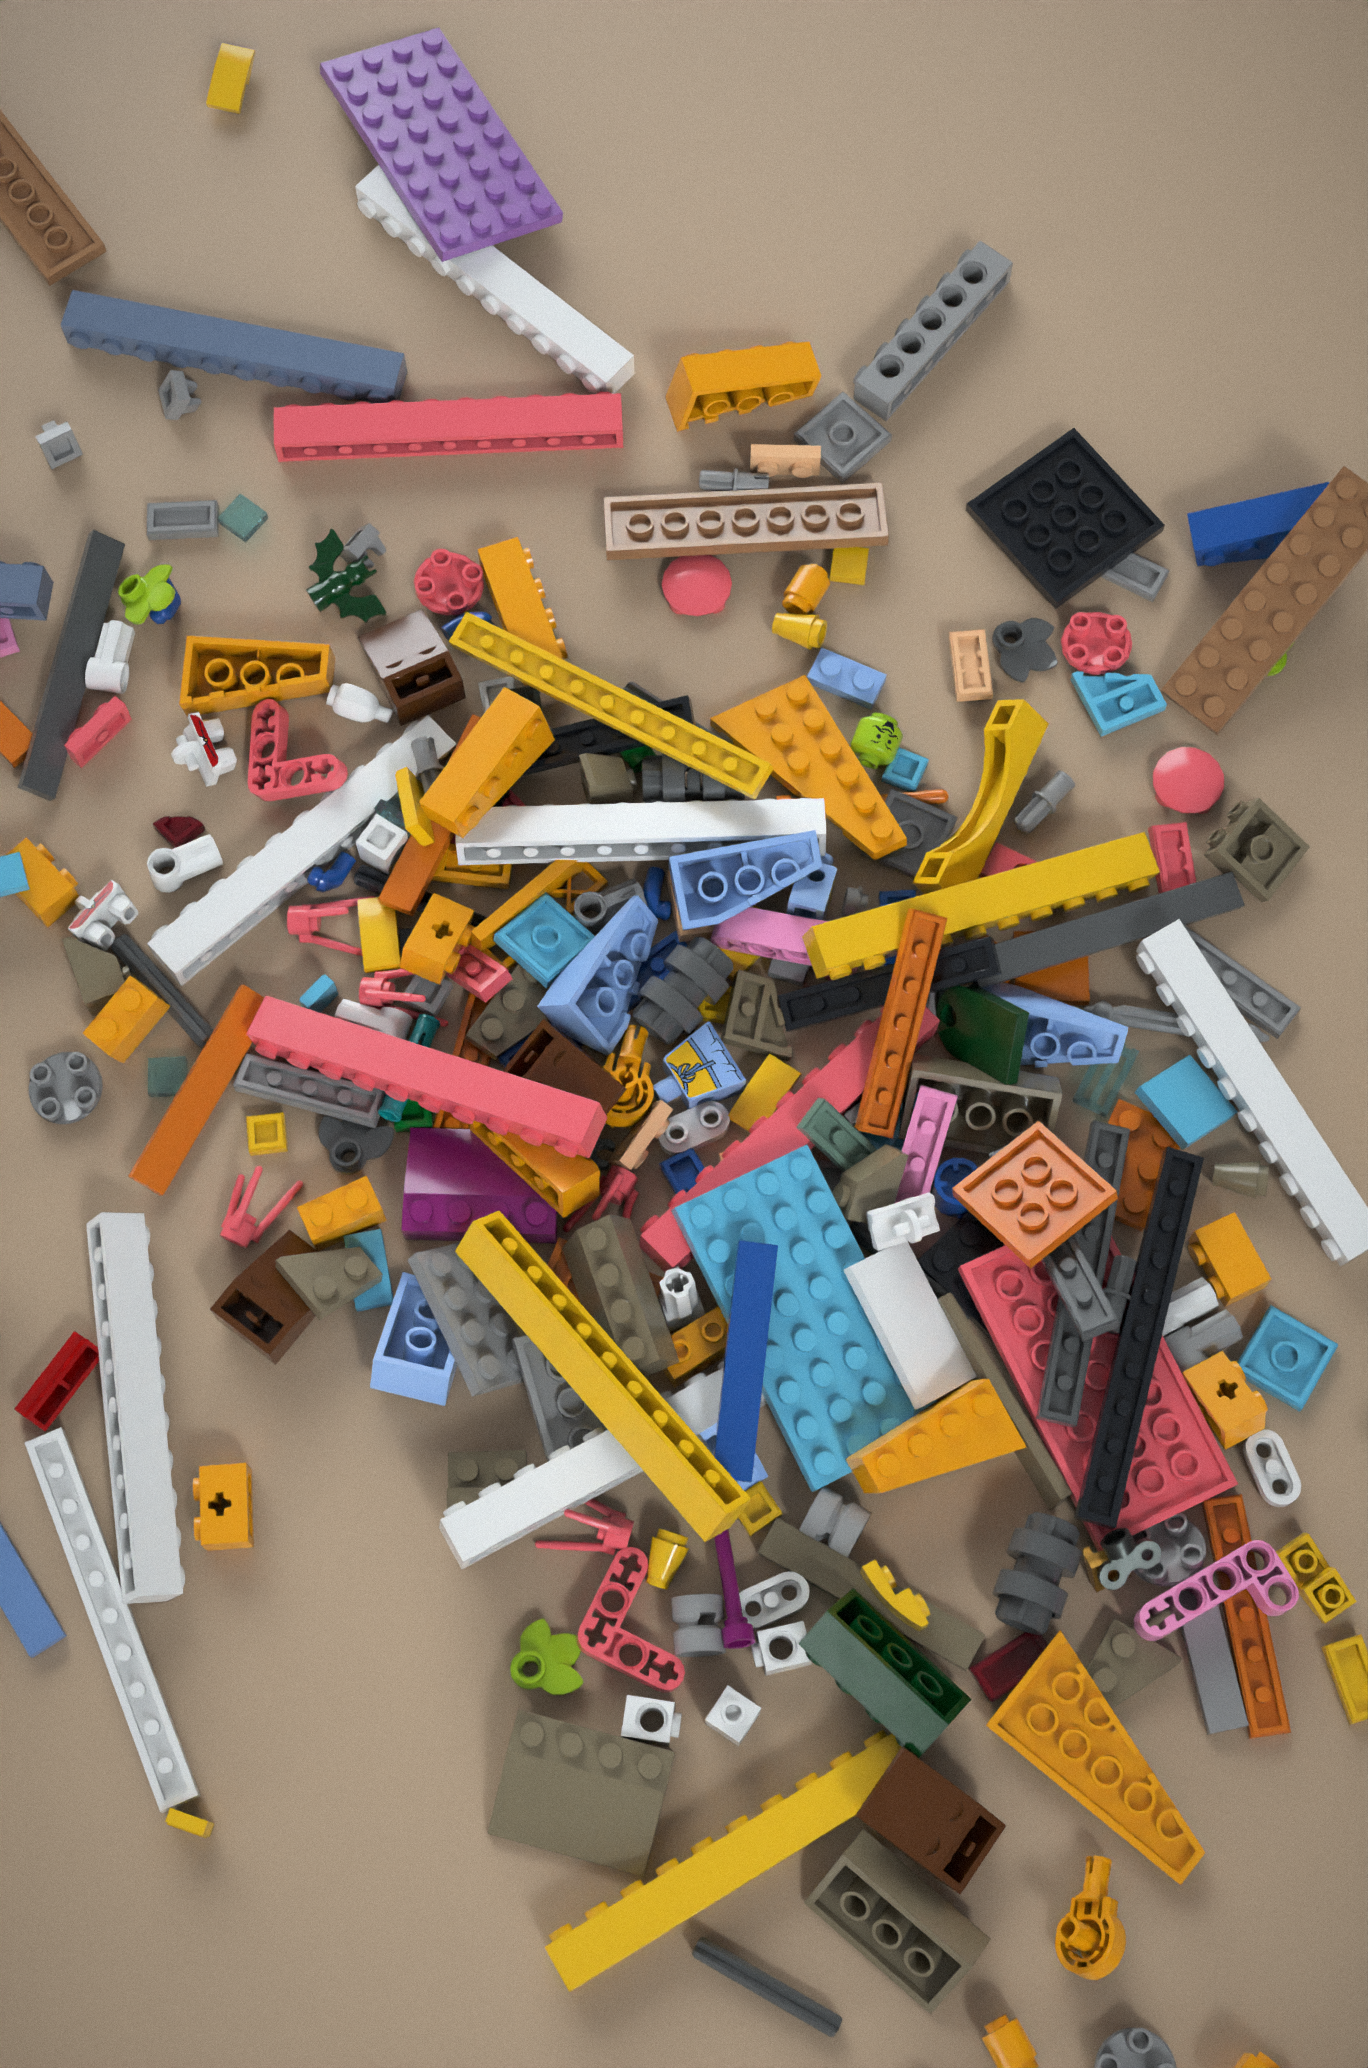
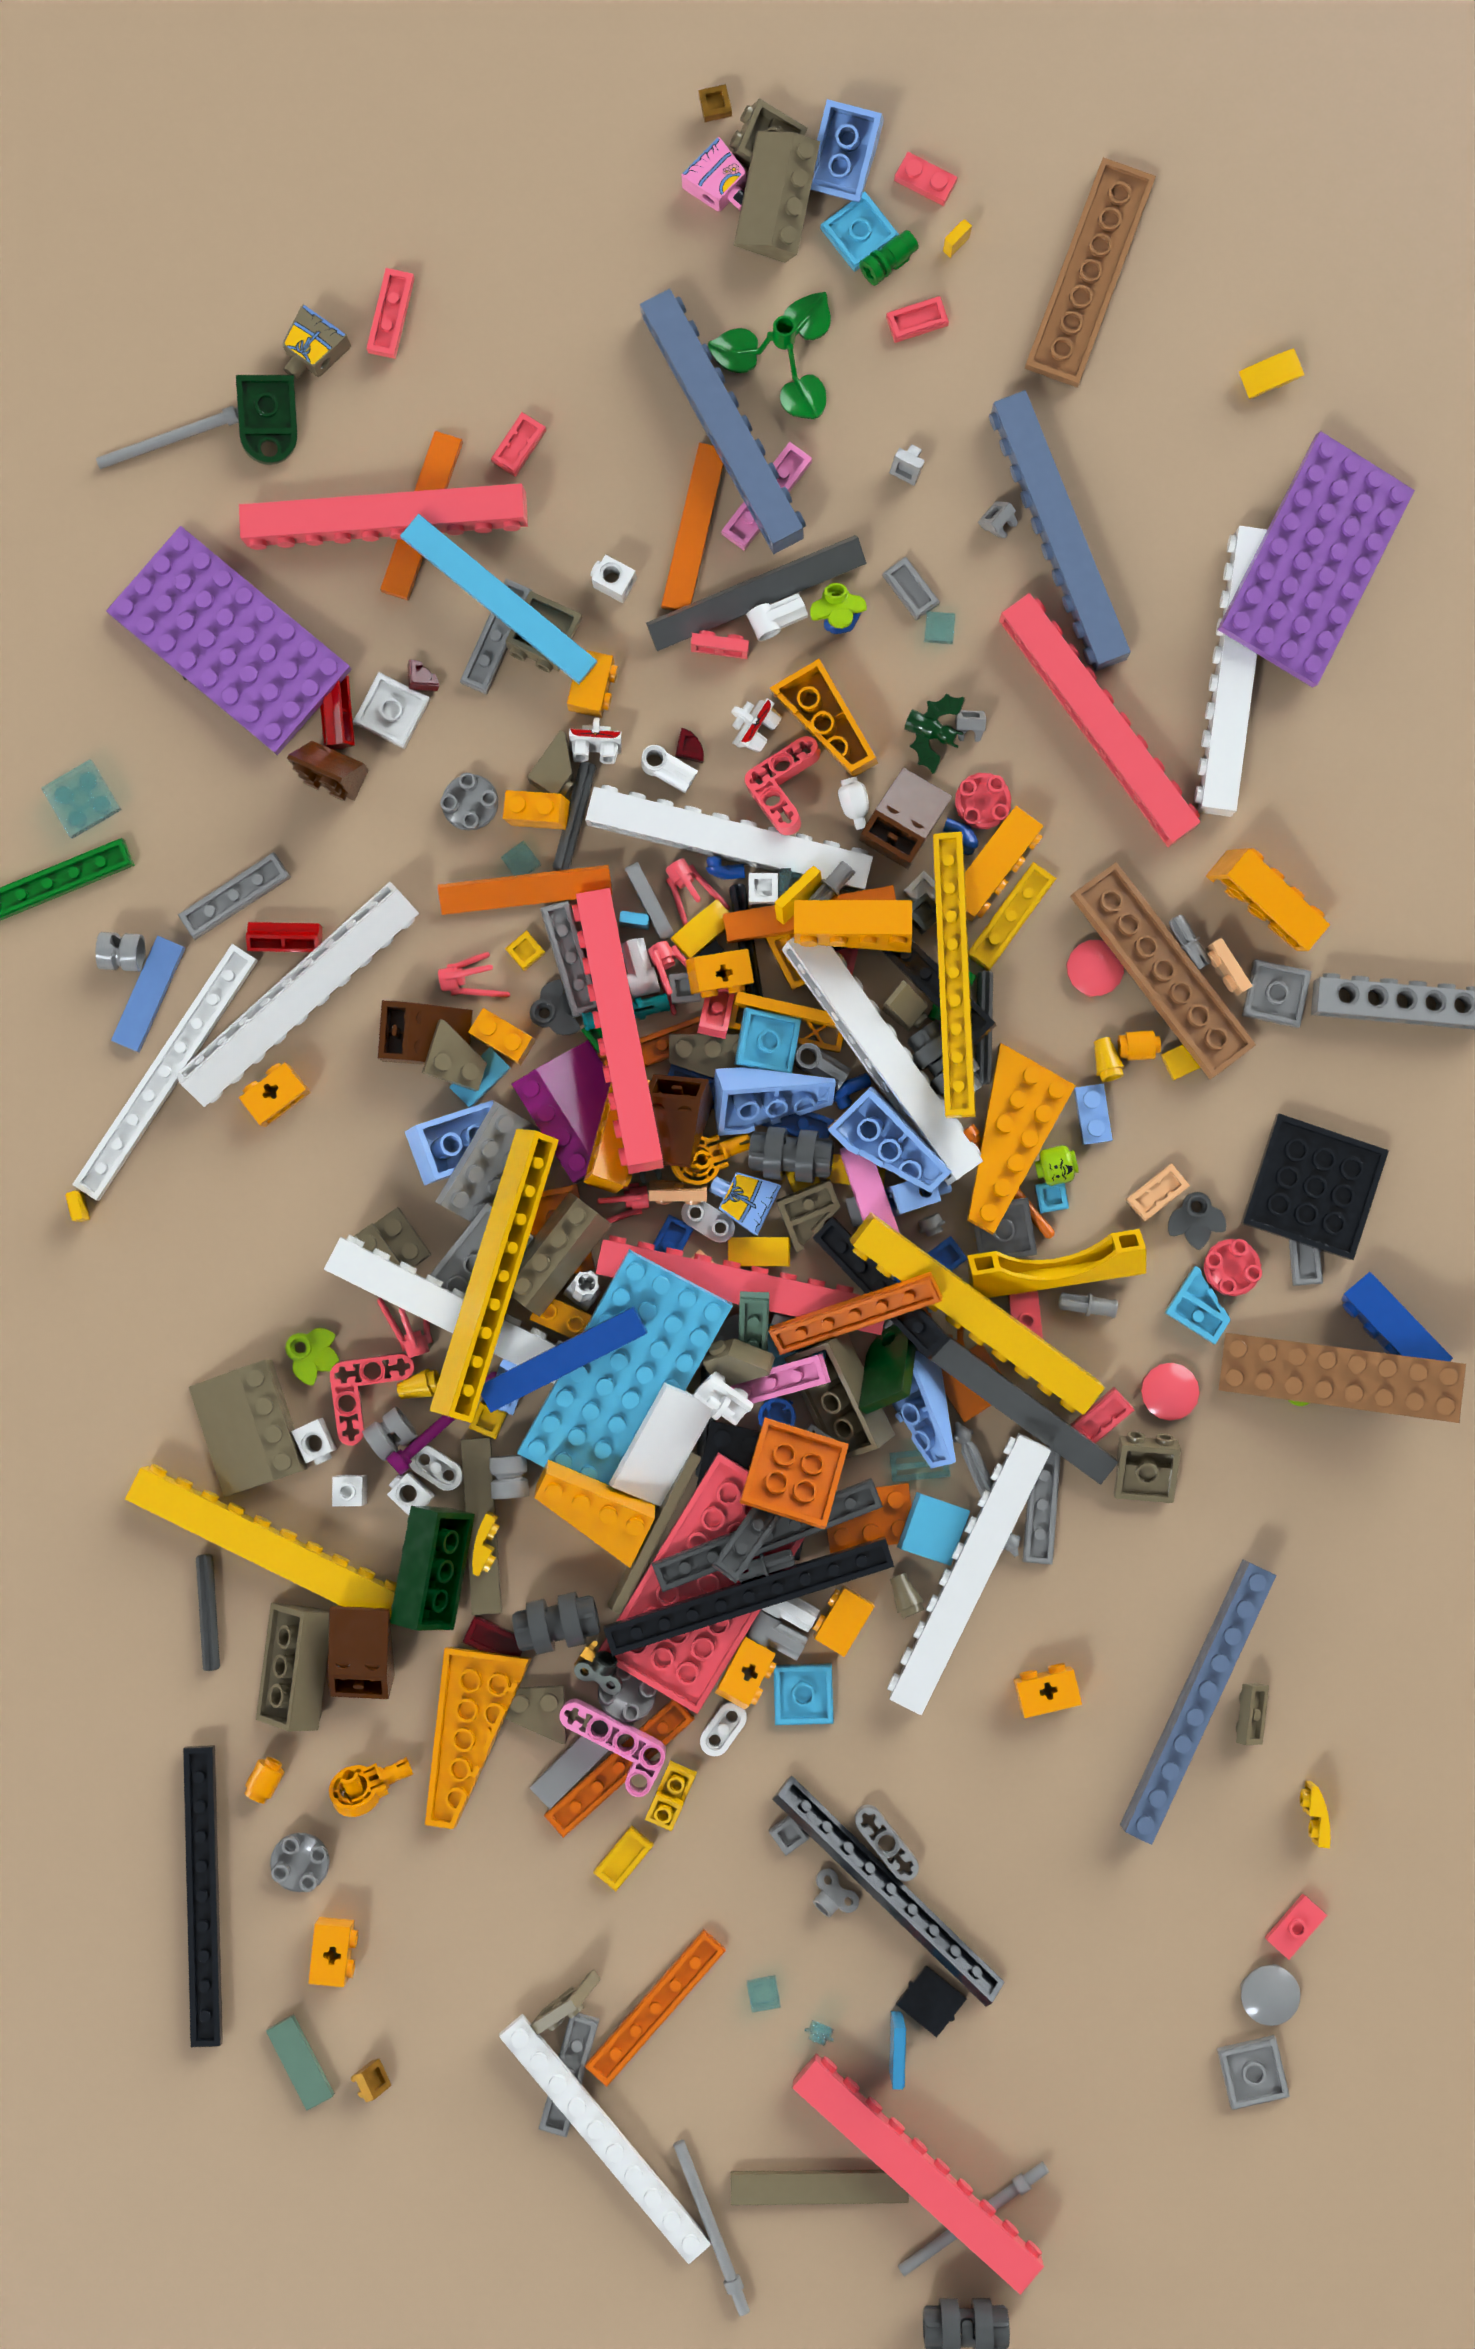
camera: 60 degrees right, 15 degrees up
none -> light grey beam [625,862,674,941]
none -> yellow tile [968,862,1057,971]

